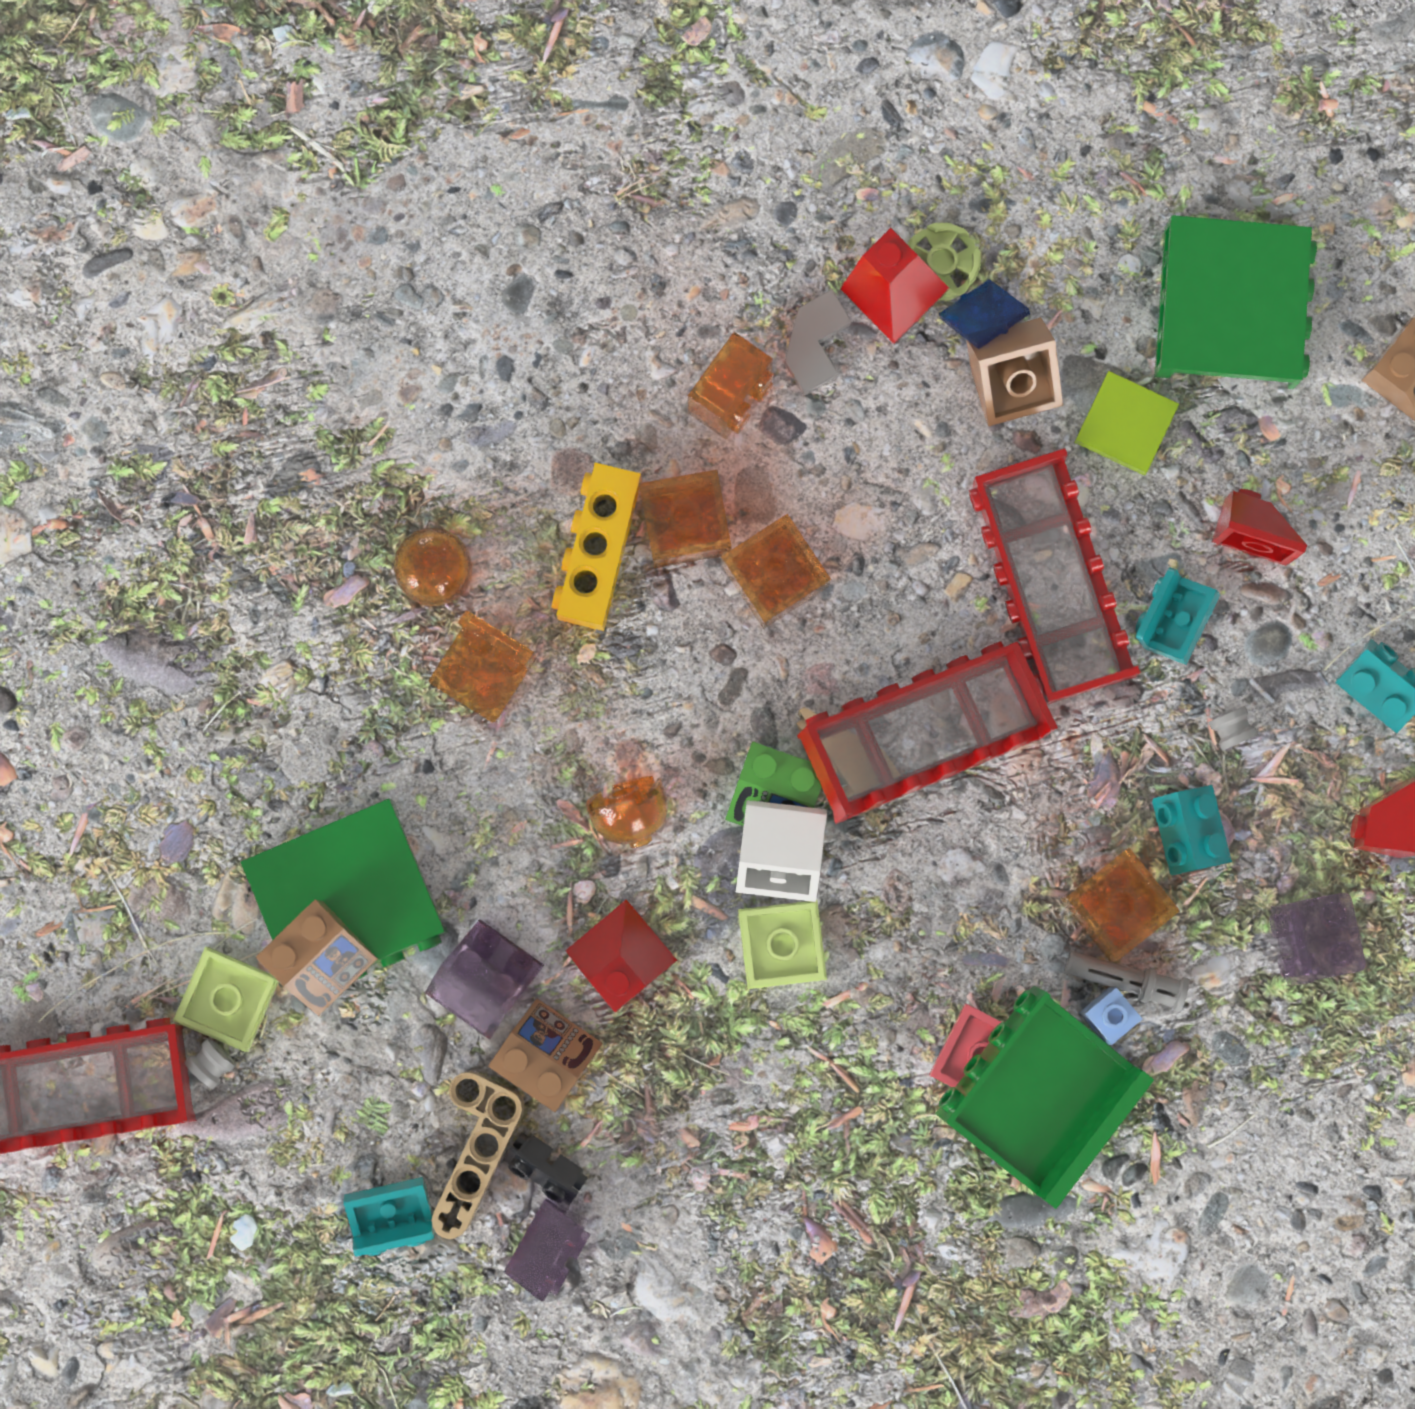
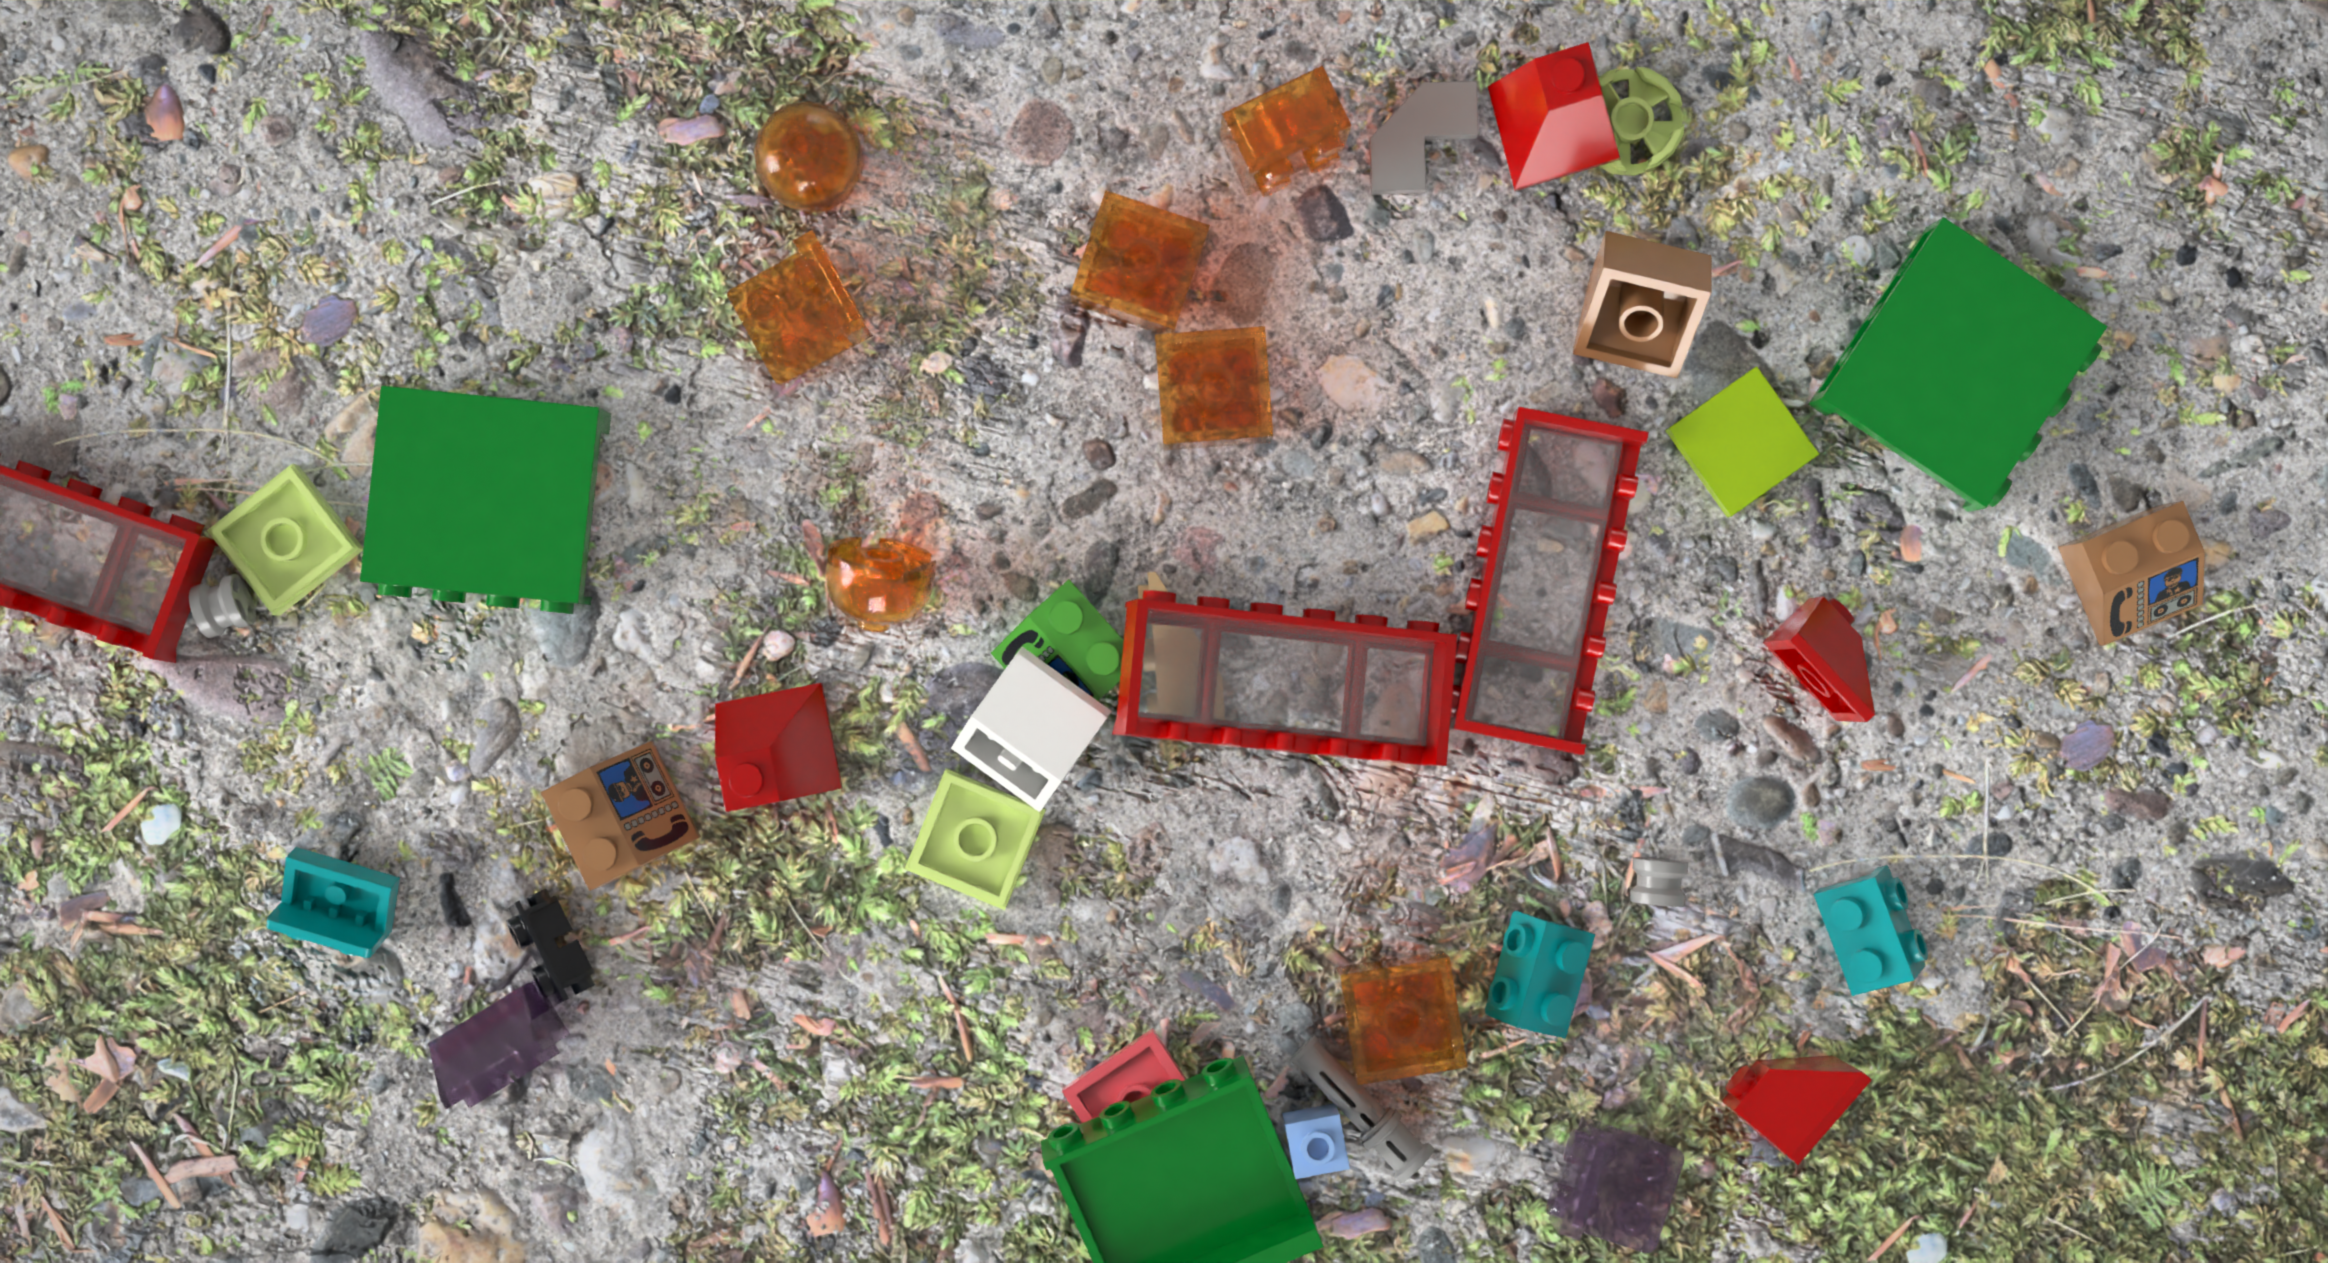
camera: 30 degrees right, 5 degrees up
medium nougat slope [255,899,378,1016] -> none
clear purple slope [425,919,544,1040] -> none
tan beam [432,1071,525,1239] -> none
yellow brick [552,462,642,631] -> none
clear blue piece [938,279,1030,349] -> none
teal bracket [1135,567,1220,665] -> none

